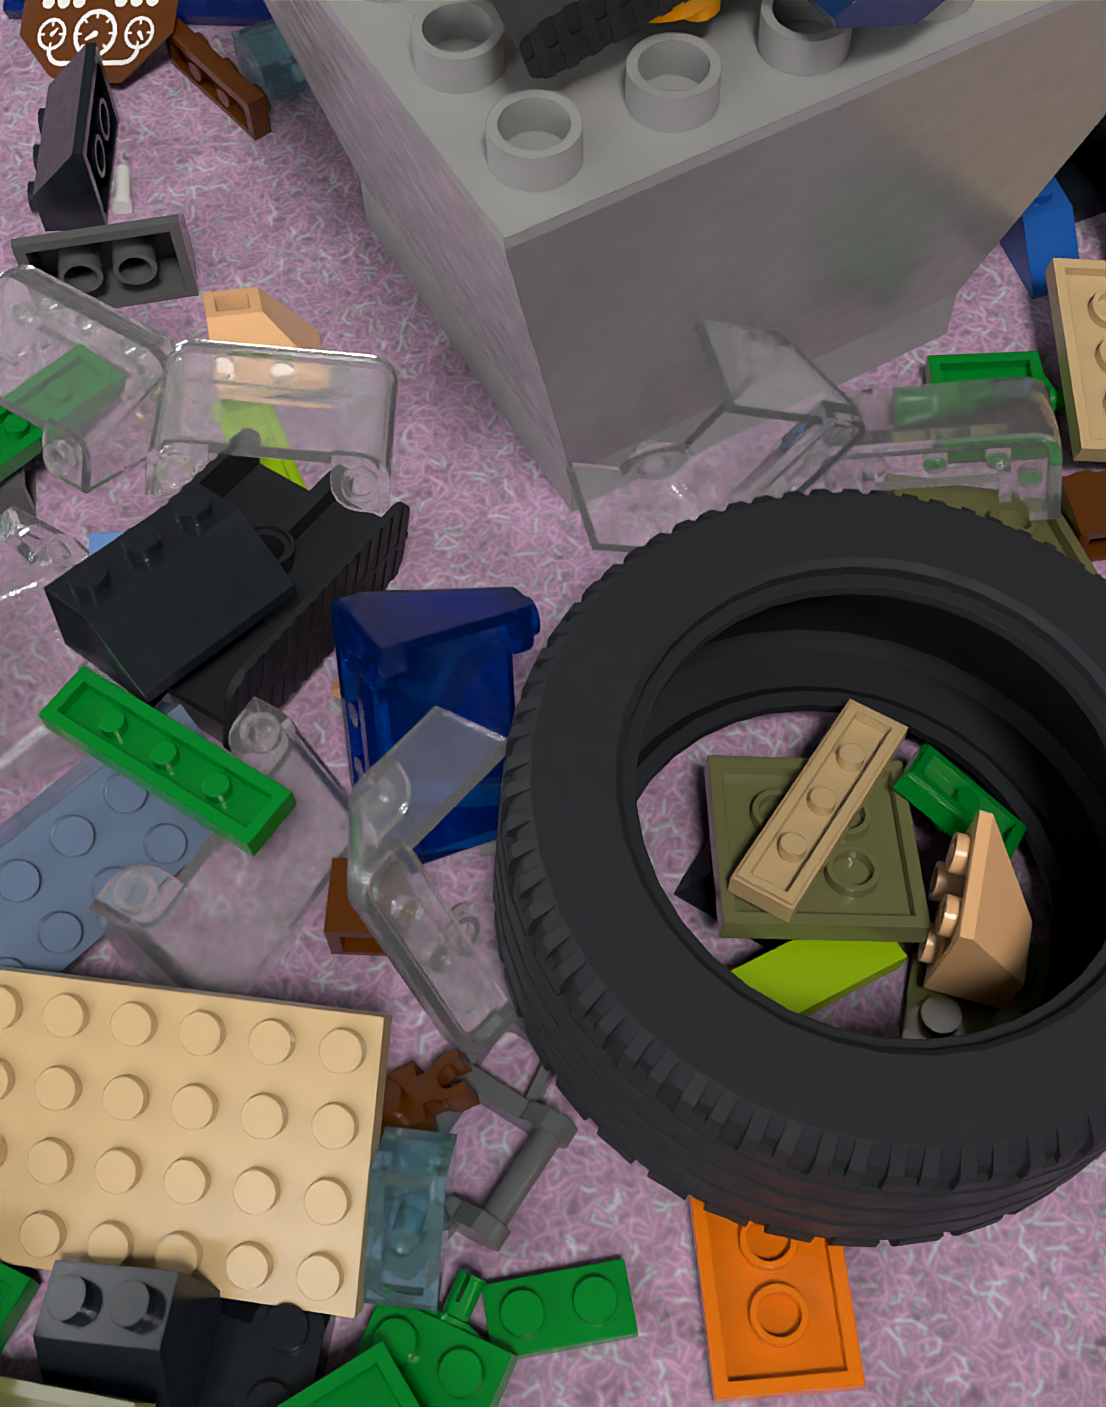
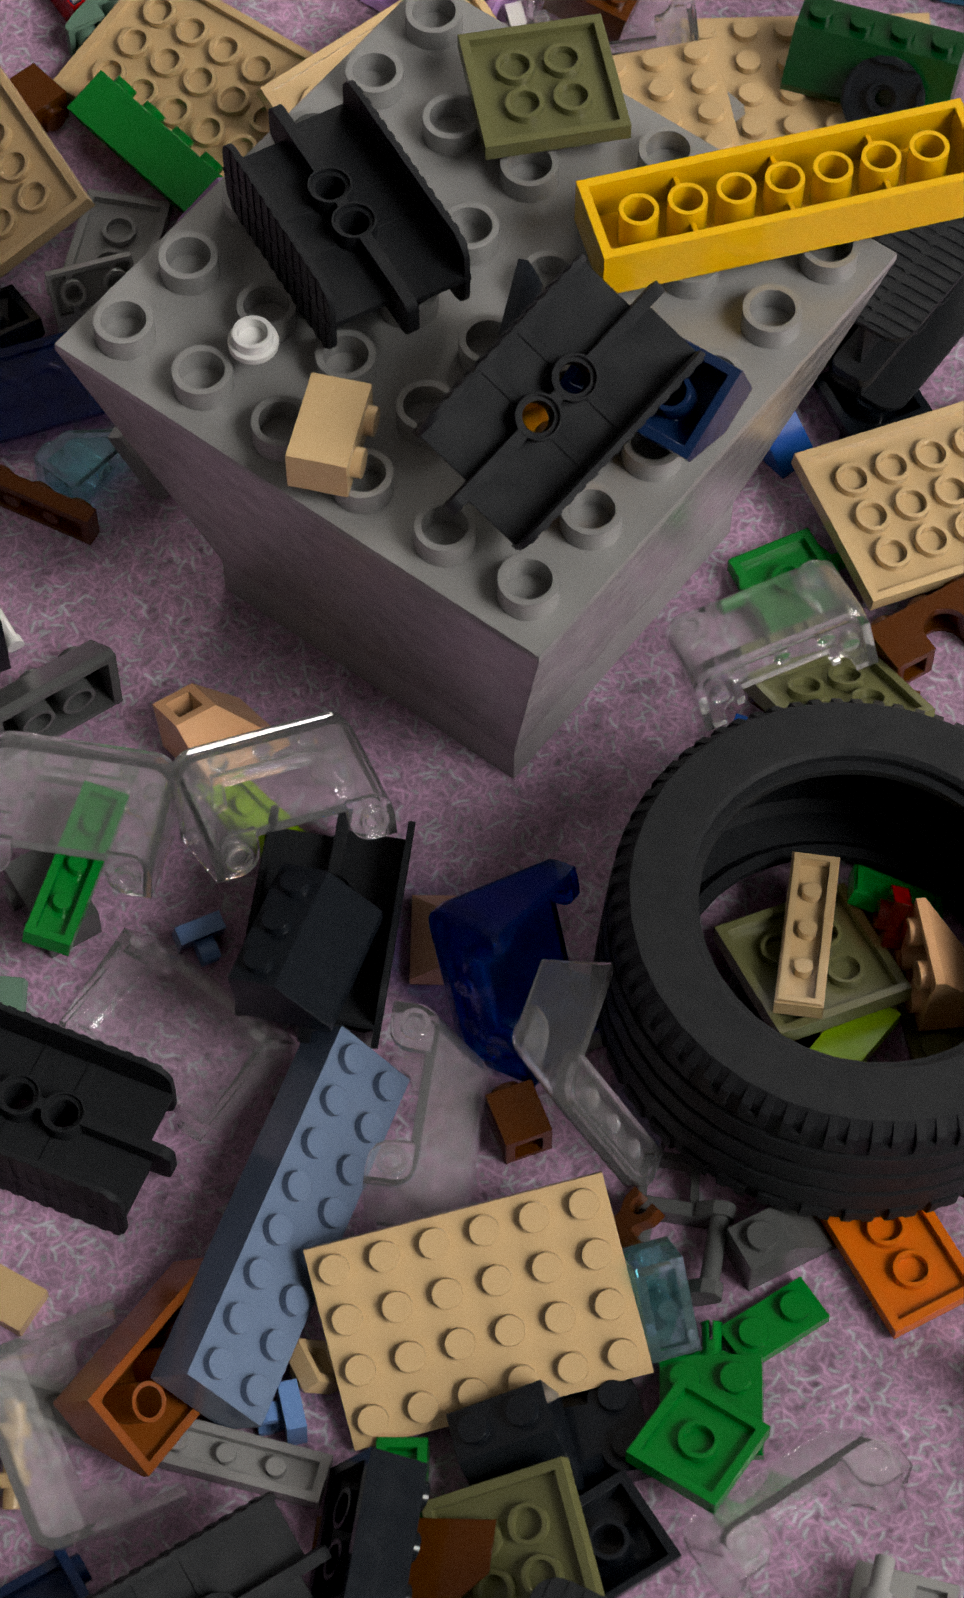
camera: 25 degrees left, 0 degrees up
green plate [38,666,297,857] -> none
clear windscreen [566,319,866,552] -> none
none -> dark grey slope [724,1207,835,1291]
none -> clear red plate [872,884,913,950]

